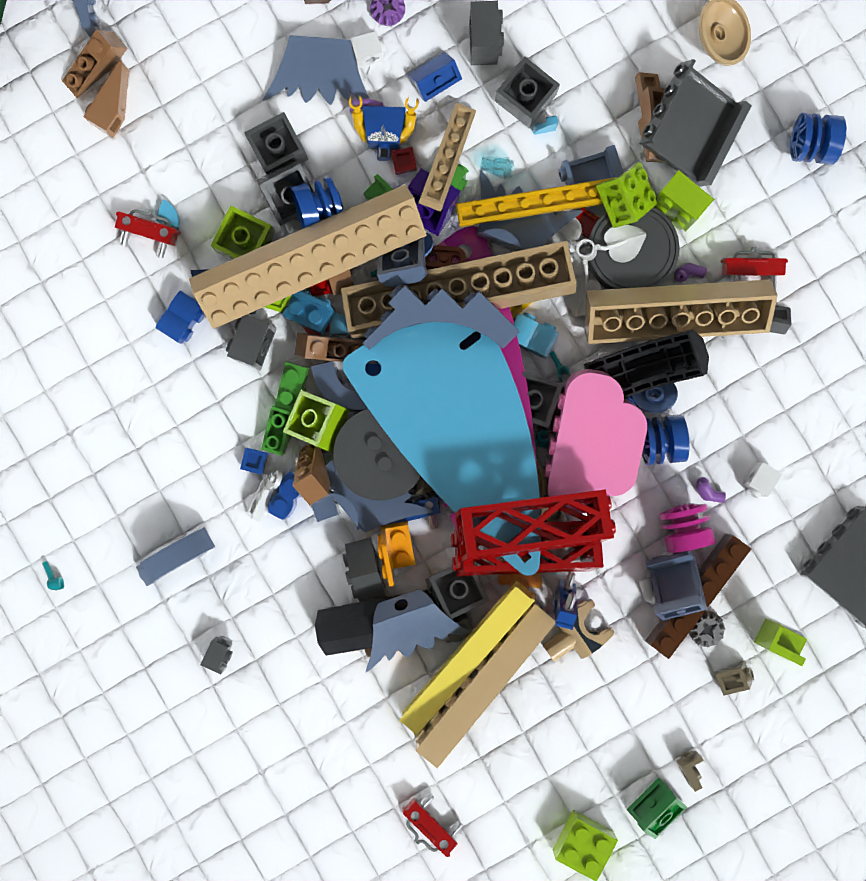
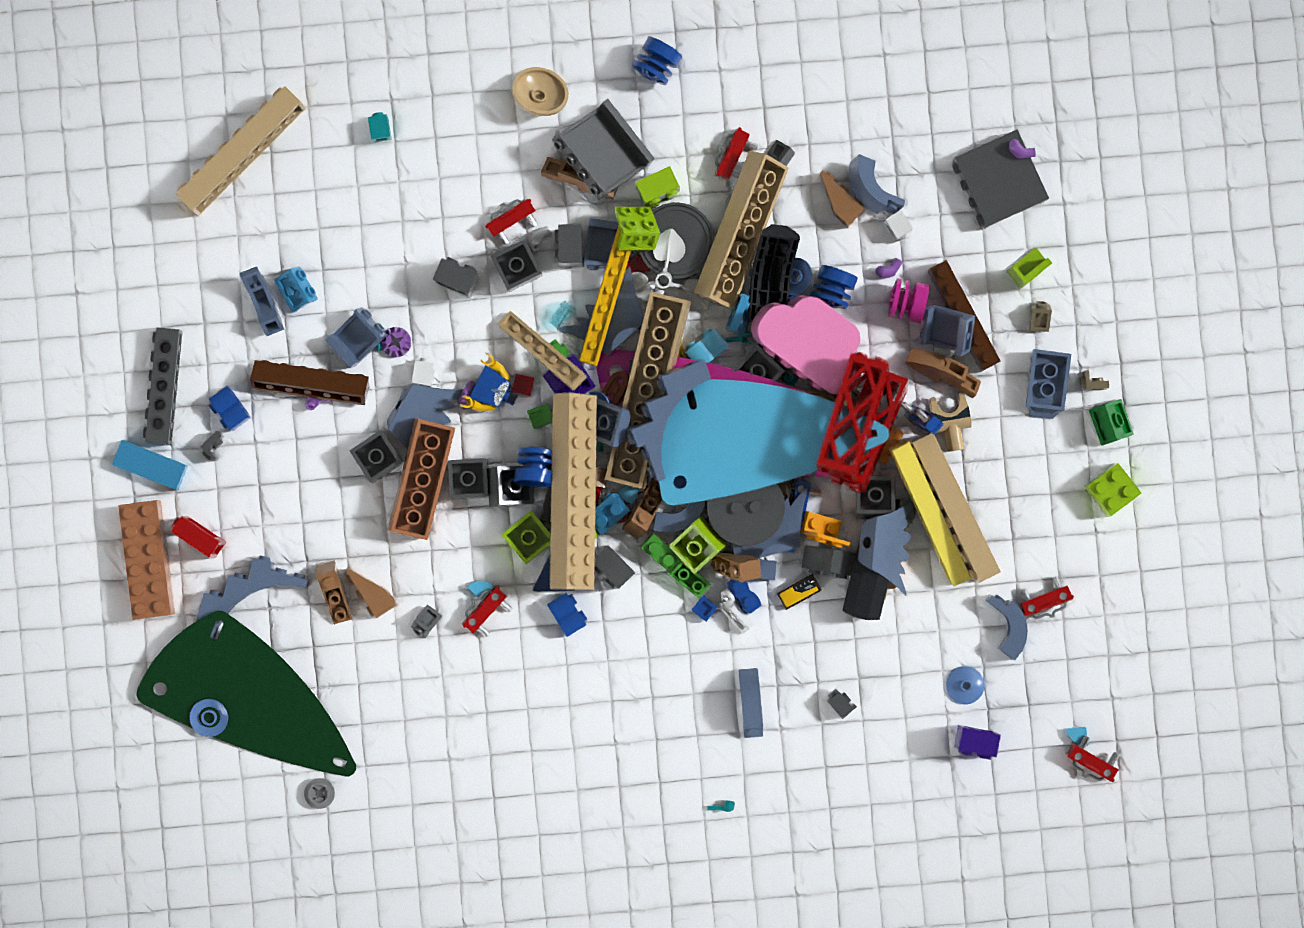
camera: 70 degrees left, 0 degrees up
blue panel [408,52,462,102] -> none
medium azure tile [532,115,558,135] -> none
medium lavender arm [673,262,707,283] -> none
light grey gear [689,610,726,648] -> none
none -> dark grey brick [349,430,404,484]
none -> nougat brick [387,418,455,540]
none -> dark grey bracket [411,604,442,638]
none -> red piece [485,199,538,245]
none -> white arm [528,226,551,251]
none -> dark grey brick [555,224,583,267]
none -> dark azure bracket [725,294,750,336]
none -> slope [777,573,822,610]
none -> medium nougat slope [819,170,864,228]
none -> sand blue arch [849,154,905,214]
none -> medium nougat slope [905,348,981,399]
none -> medium blue dish [946,666,985,705]
none -> dark purple brick [954,724,1001,760]
none -> sand blue arch [985,594,1028,660]
none -> sand blue slope [1026,349,1072,419]

